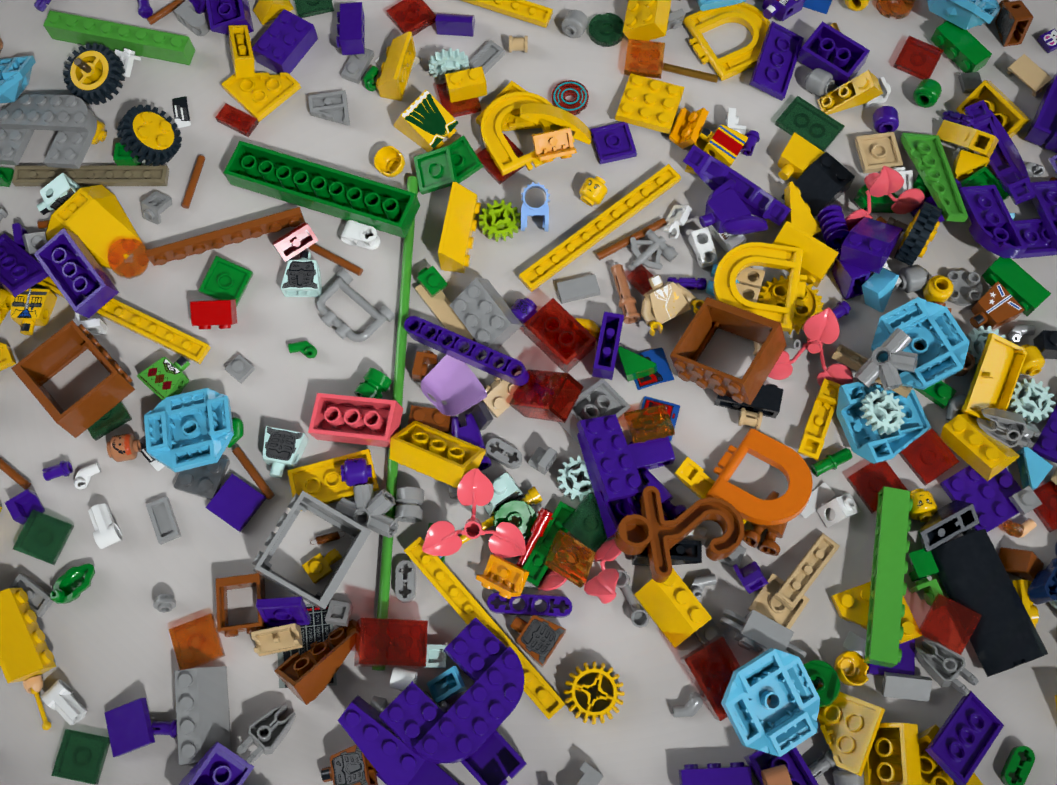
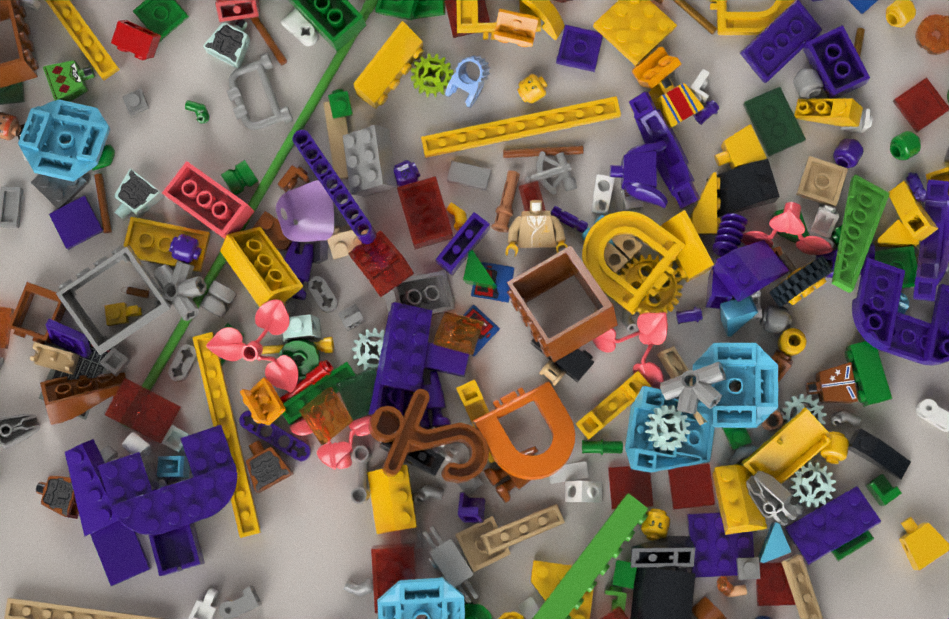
camera: 30 degrees right, 10 degrees up
yellow gear [564,661,625,725] -> none
white plate [663,205,692,239] -> none
light grey dish [946,270,984,306] -> none

